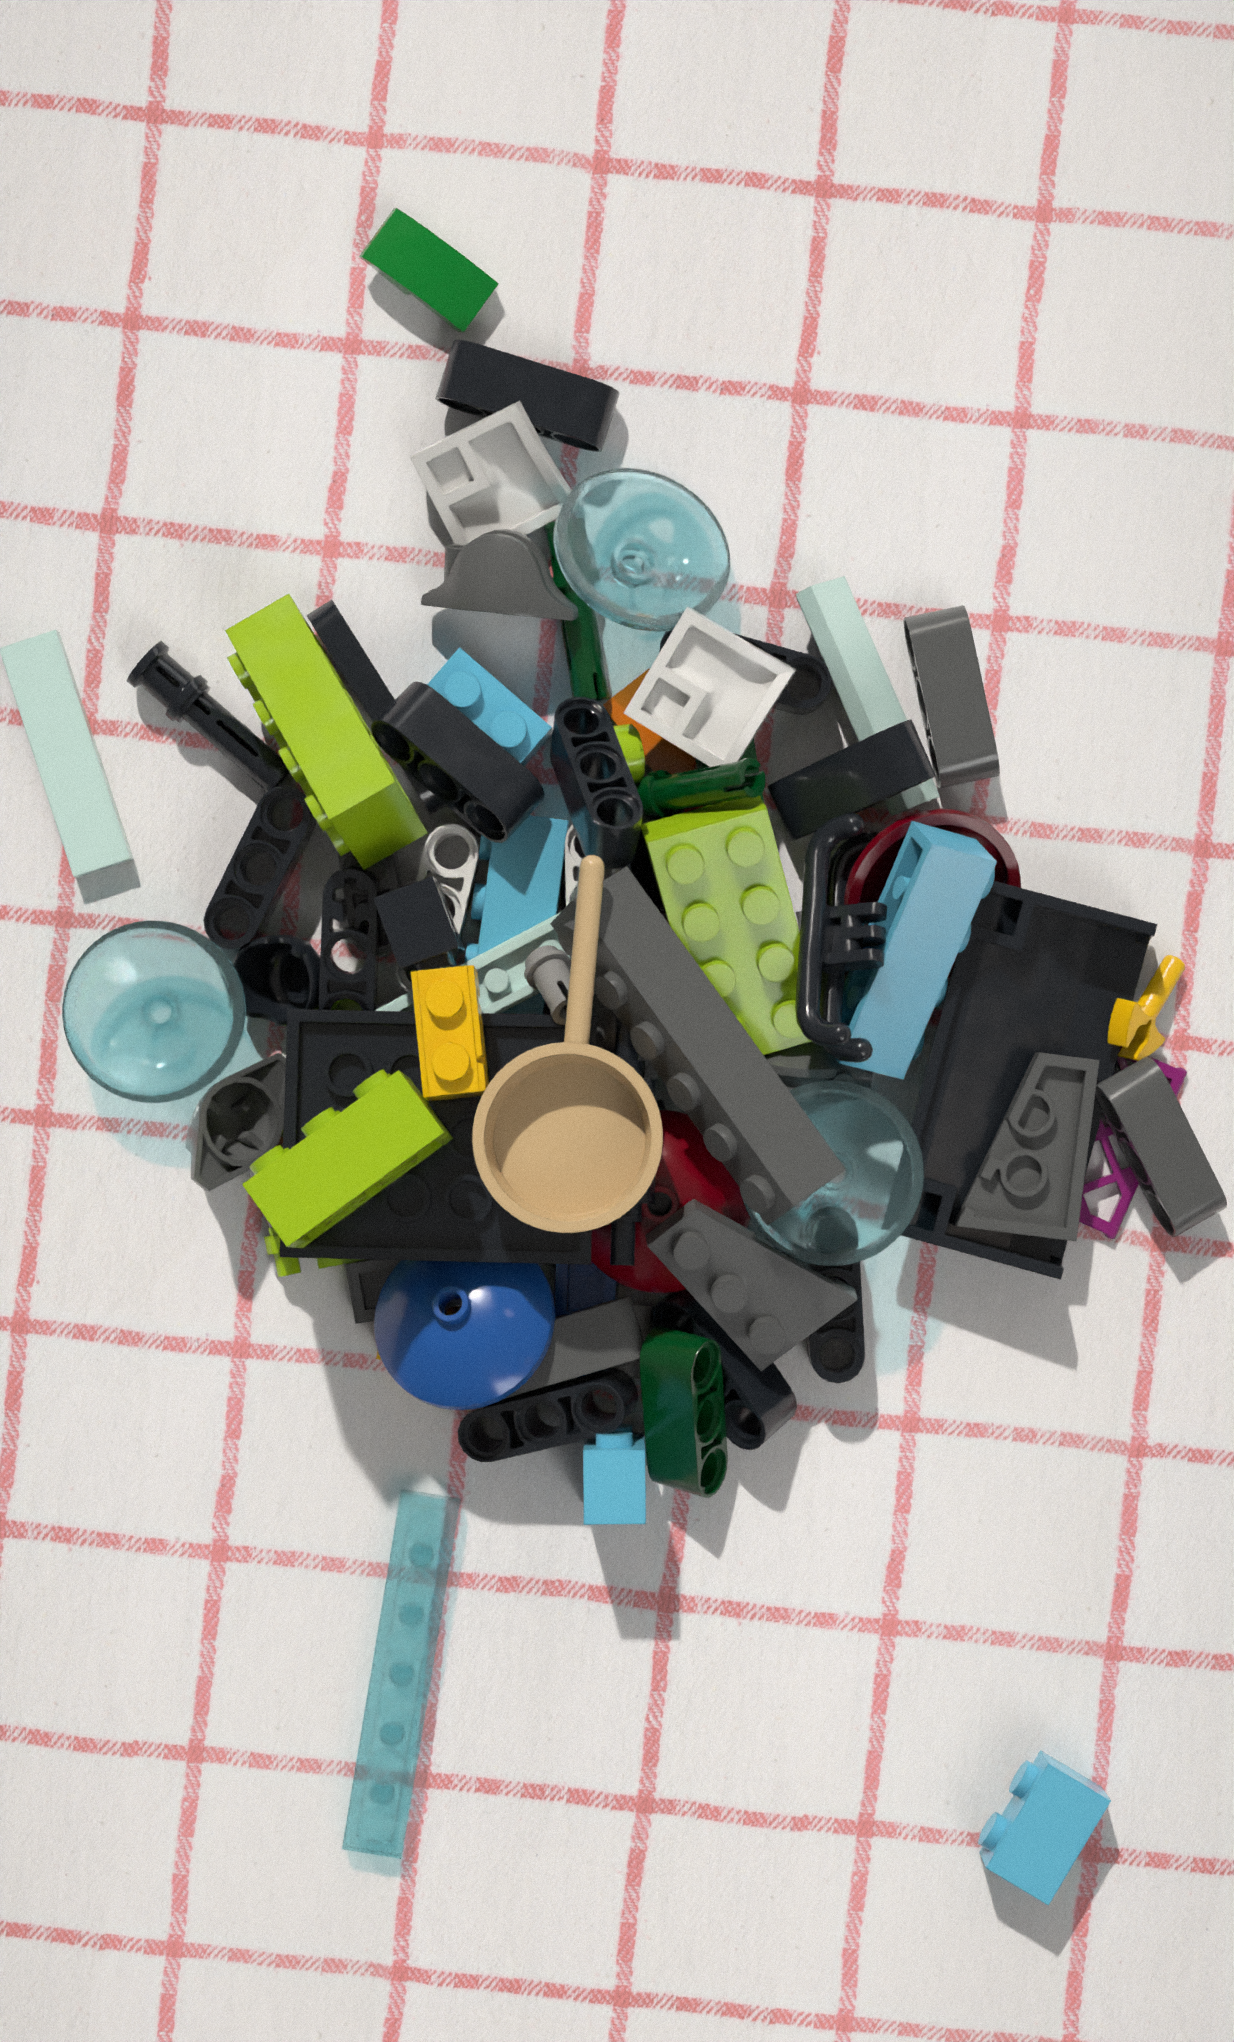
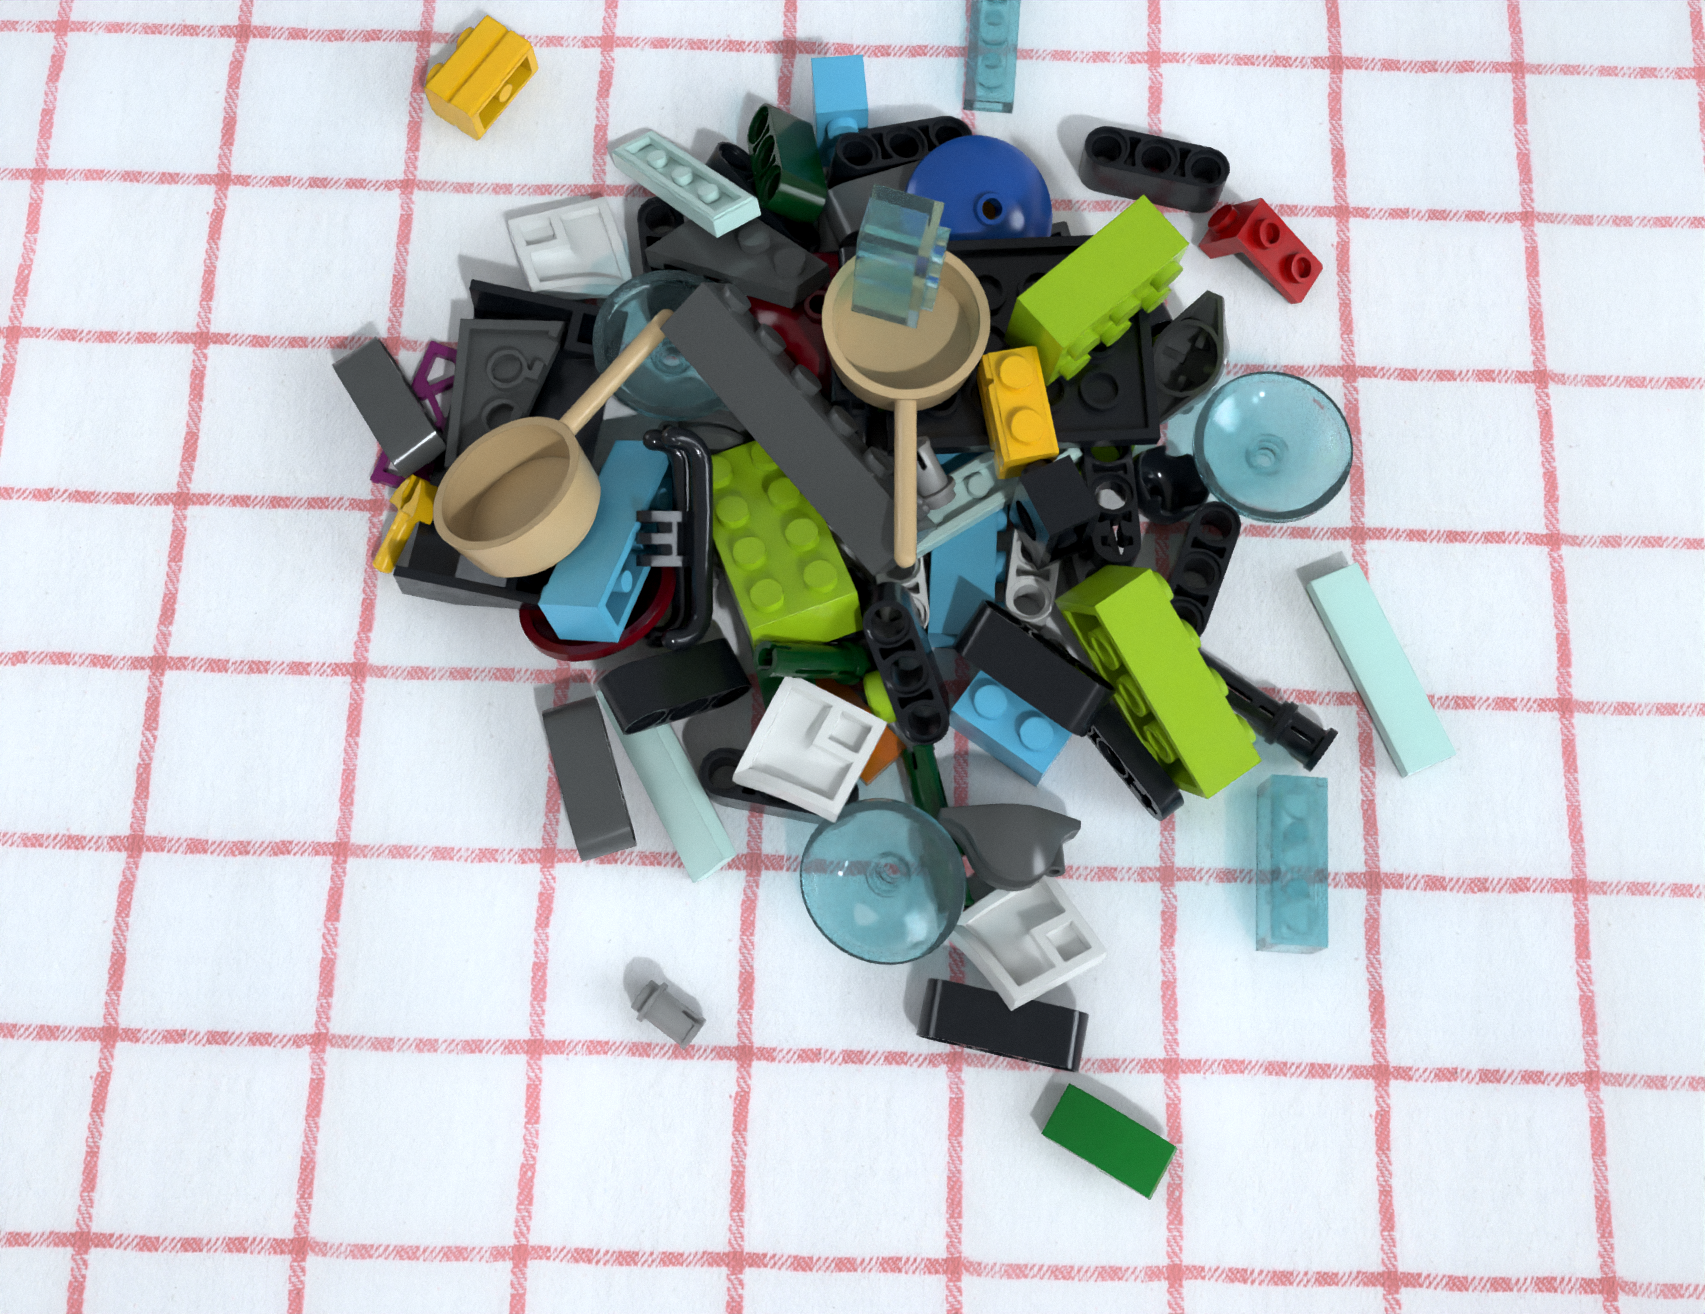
camera: 175 degrees right, 15 degrees down
none -> yellow brick [424,15,539,141]
none -> tan piece [433,309,674,578]
none -> white plate [507,196,637,301]
none -> light aqua tile [611,131,761,238]
none -> light grey pin [631,980,706,1050]
none -> clear light blue brick [851,184,951,329]
none -> black beam [1079,126,1230,213]
none -> red bracket [1198,198,1323,304]
none -> clear light blue brick [1256,774,1328,955]

